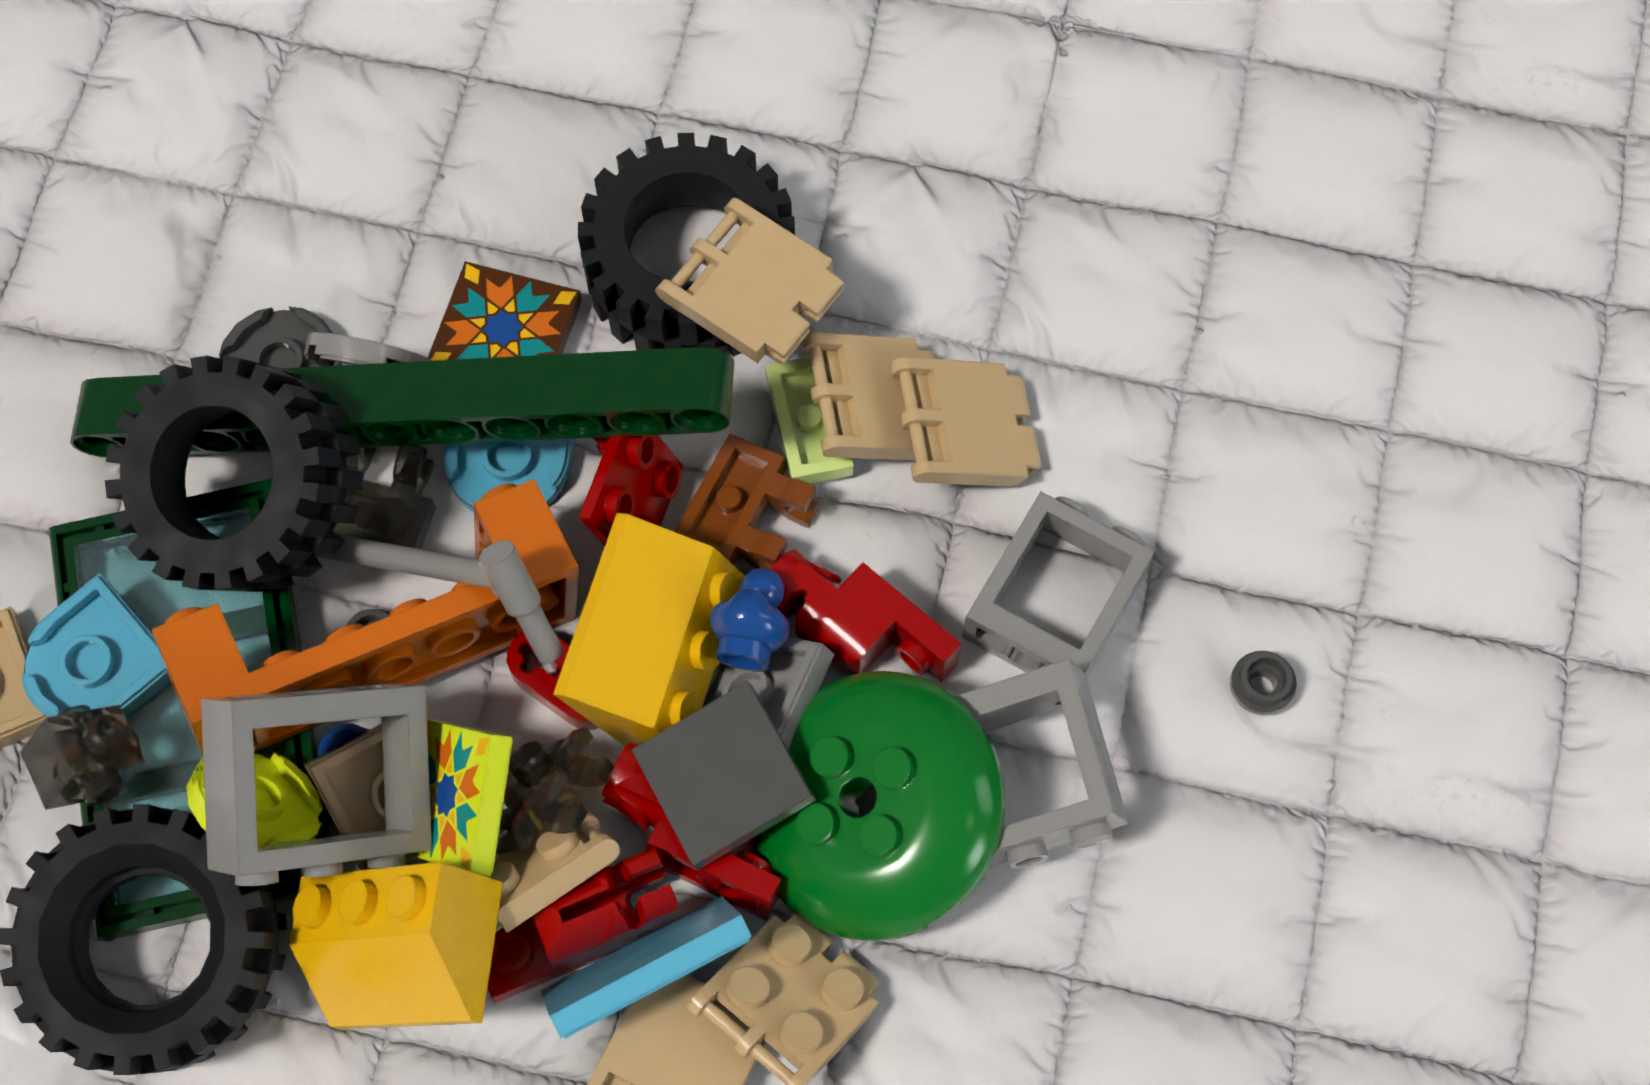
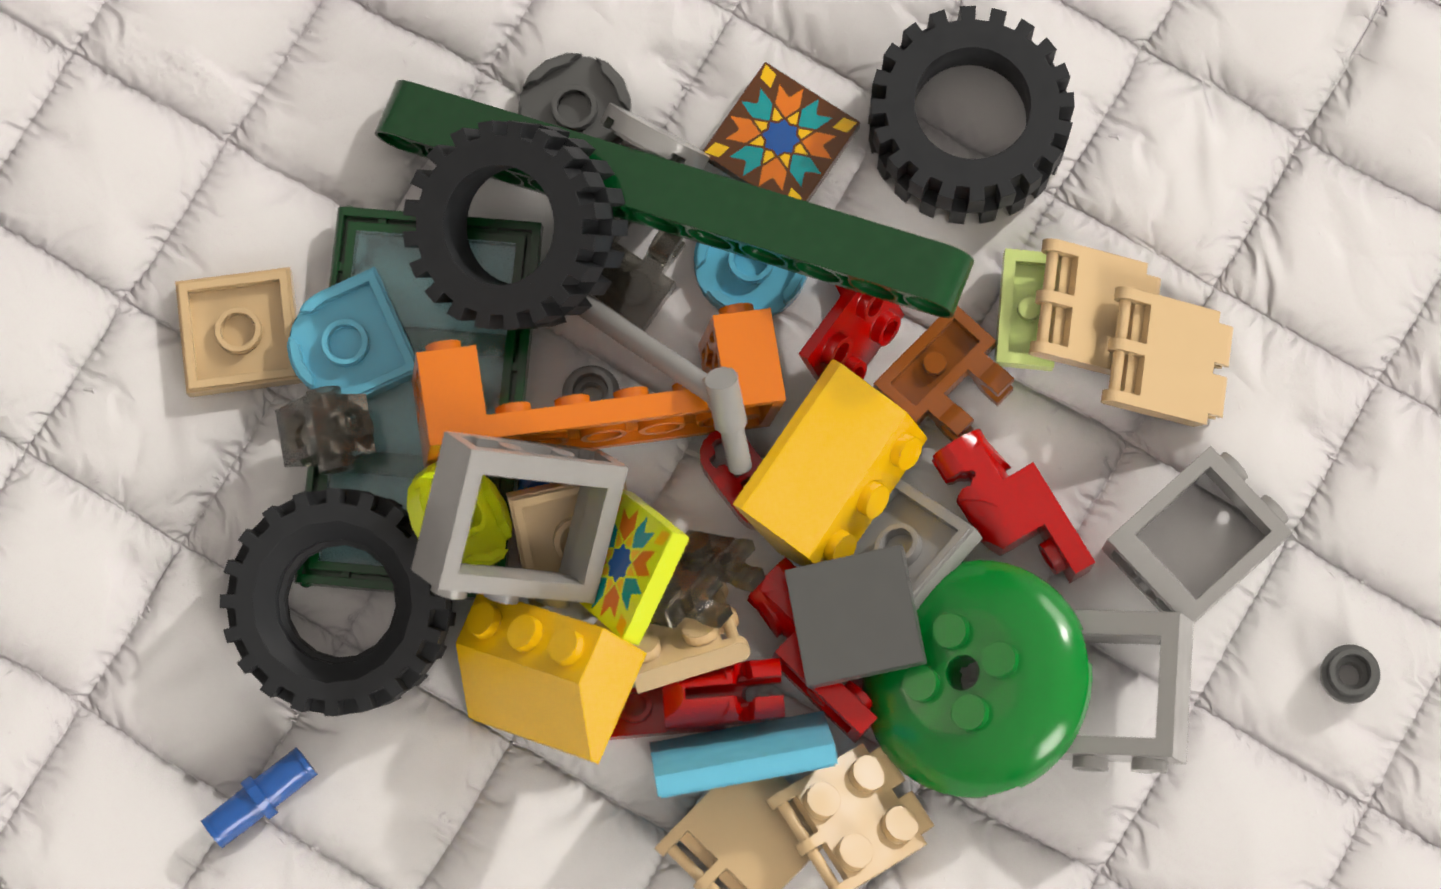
camera: 20 degrees right, 10 degrees up
tan plate [655,198,844,364] -> none
blue animal [710,568,790,672] -> none

